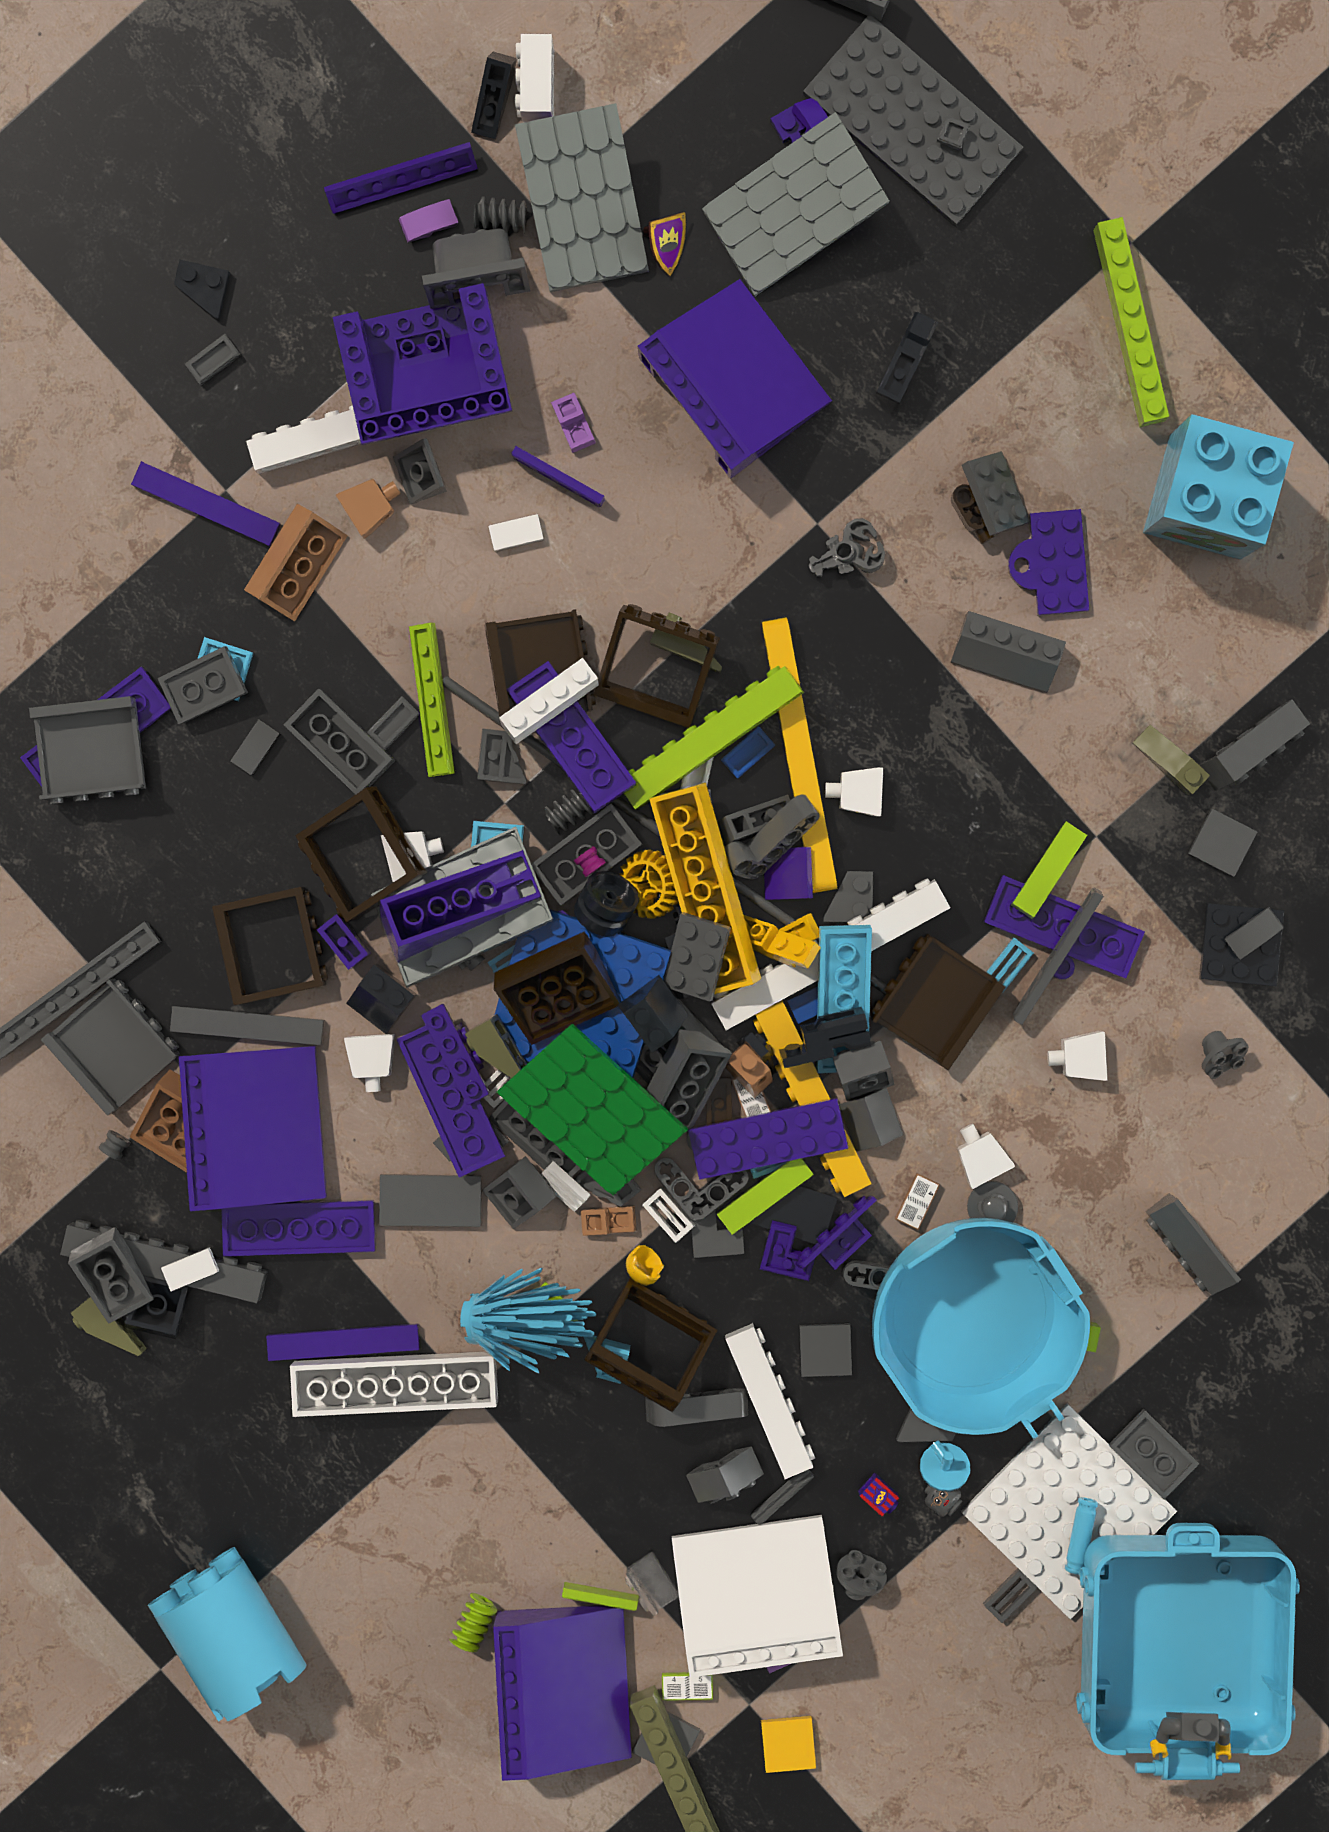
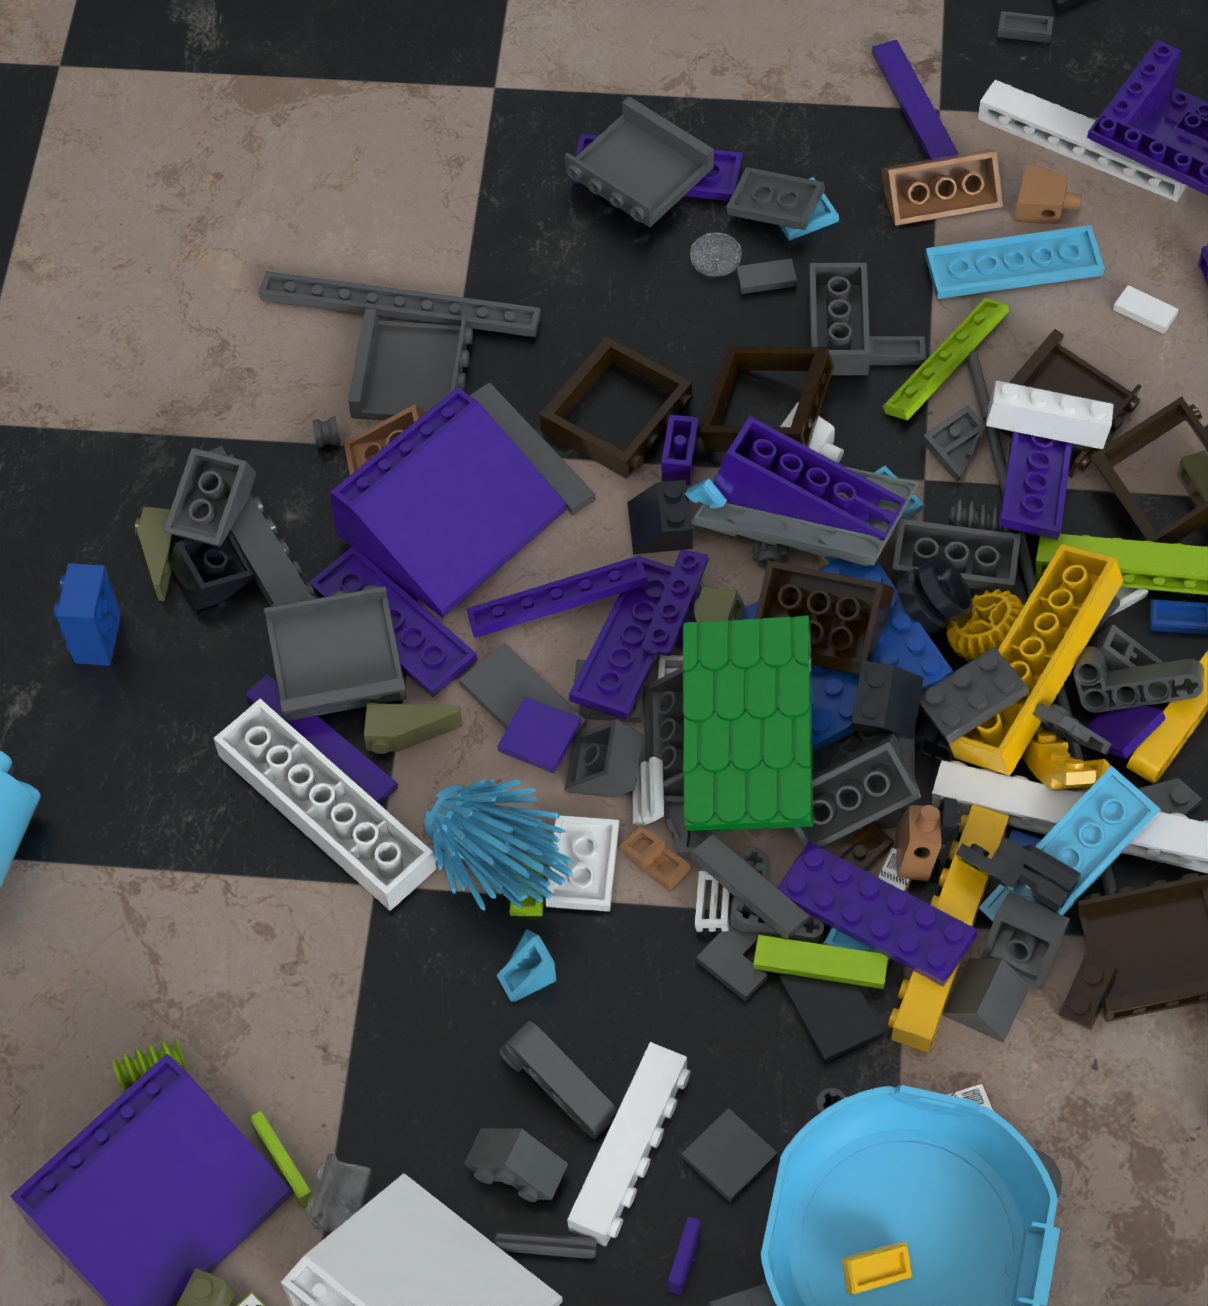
camera: 50 degrees right, 30 degrees down
white tile [161,1247,219,1291] -> none
white torso [344,1034,395,1092] -> none
dark grey slope [393,438,447,504] -> none
magenta wheel [574,846,606,877] -> none
dark brown window [584,1278,717,1412] -> none
yellow hair [626,1245,664,1286] -> none
dark purple tile [760,1220,815,1281] -> none
dark purple bracket [795,1196,877,1270] -> none
white torso [957,1124,1015,1189] -> none
none -> blue brick [54,563,121,666]
none -> dark grey panel [264,585,407,721]
none -> olive slope [364,703,462,754]
none -> dark purple plate [466,555,649,638]
none -> dark purple tile [497,697,581,774]
none -> white plate [546,815,619,912]
none -> dark purple tile [668,1216,701,1295]
none -> medium azure tile [685,478,727,509]
none -> clear wheel [690,232,742,277]
none -> dark grey tile [690,834,809,940]
none -> yellow tile [841,1241,913,1295]
none -> medium azure plate [925,225,1105,299]
none -> dark grey wing [1033,703,1111,755]
none -> dark brown plate [1059,955,1118,1030]

